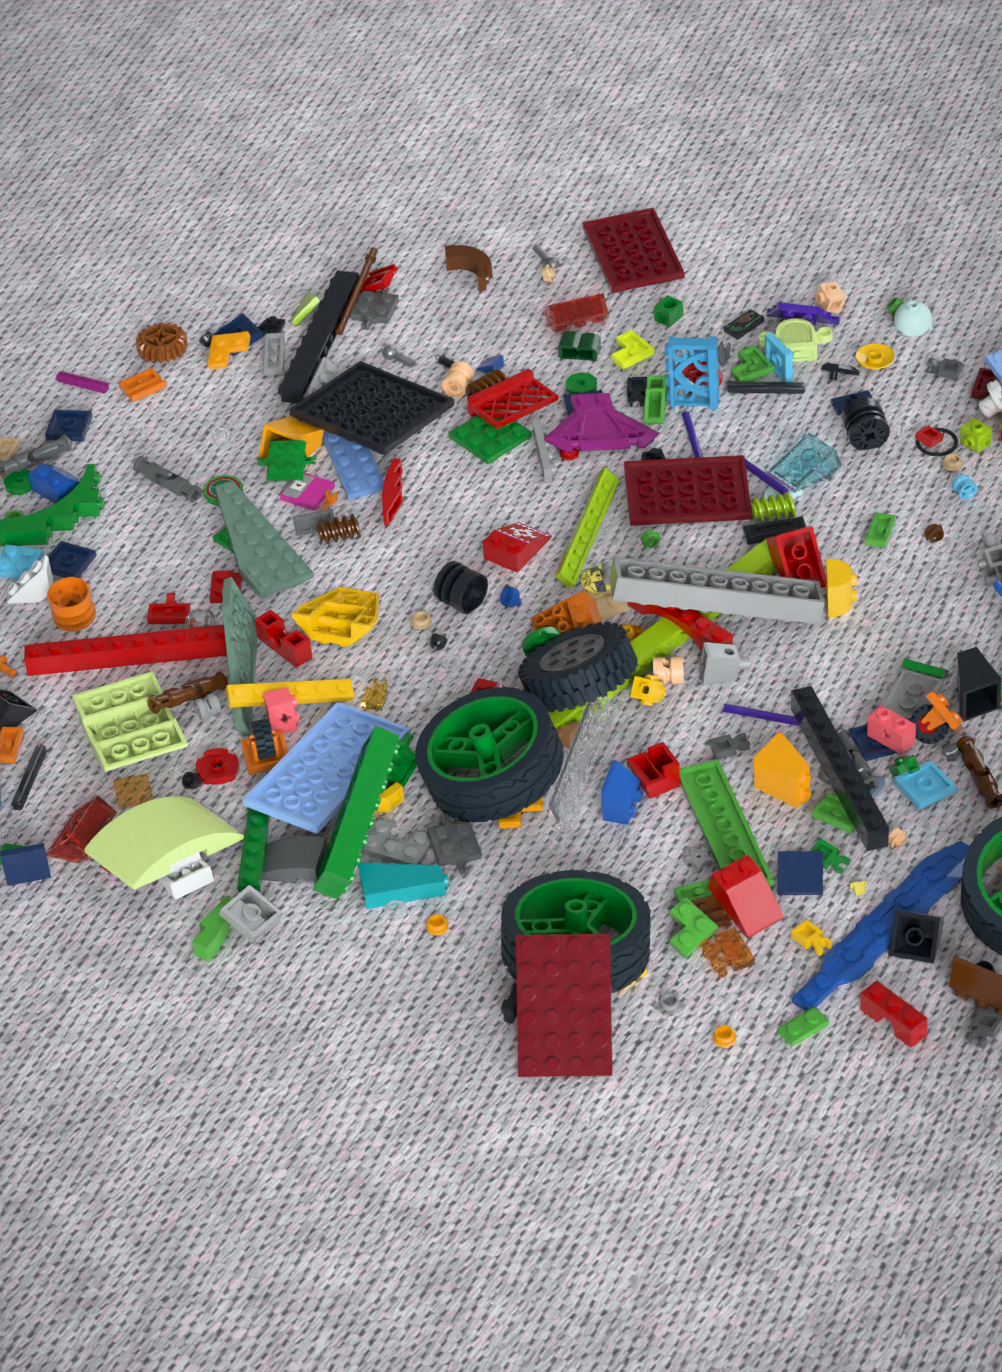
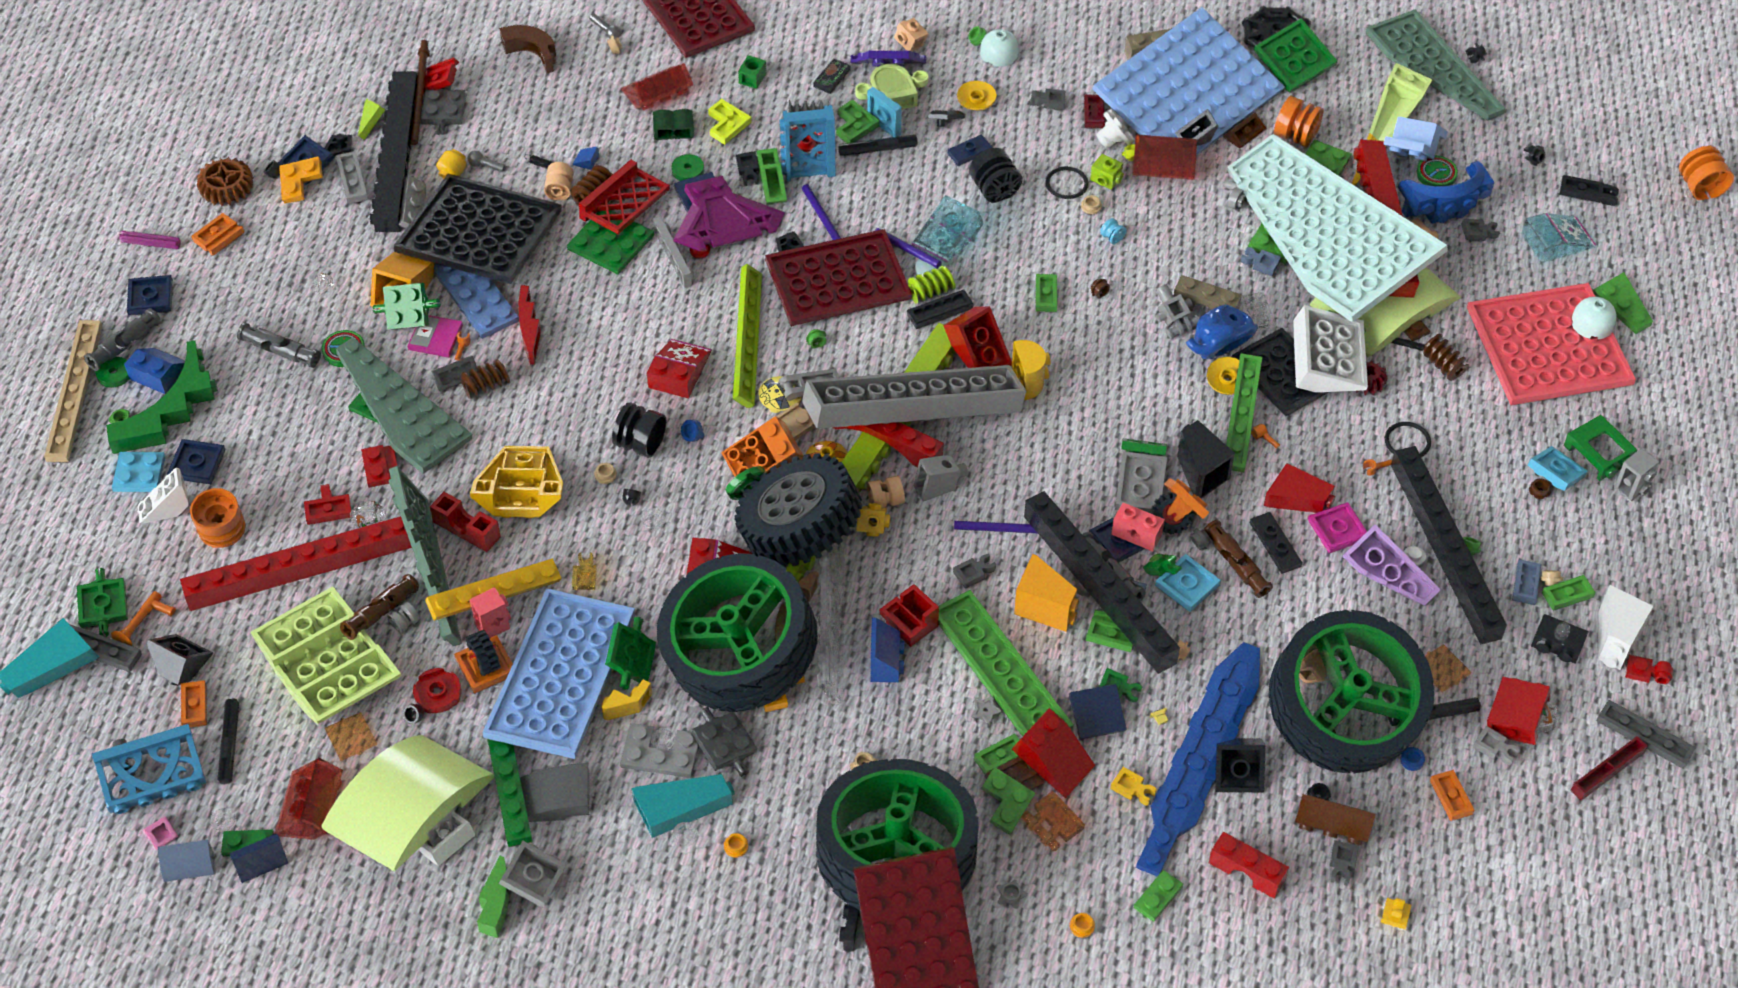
camera: 20 degrees left, 10 degrees up
green brick [312,726,400,899] -> none
red plate [915,425,944,448] -> none
none -> yellow head [436,149,467,179]

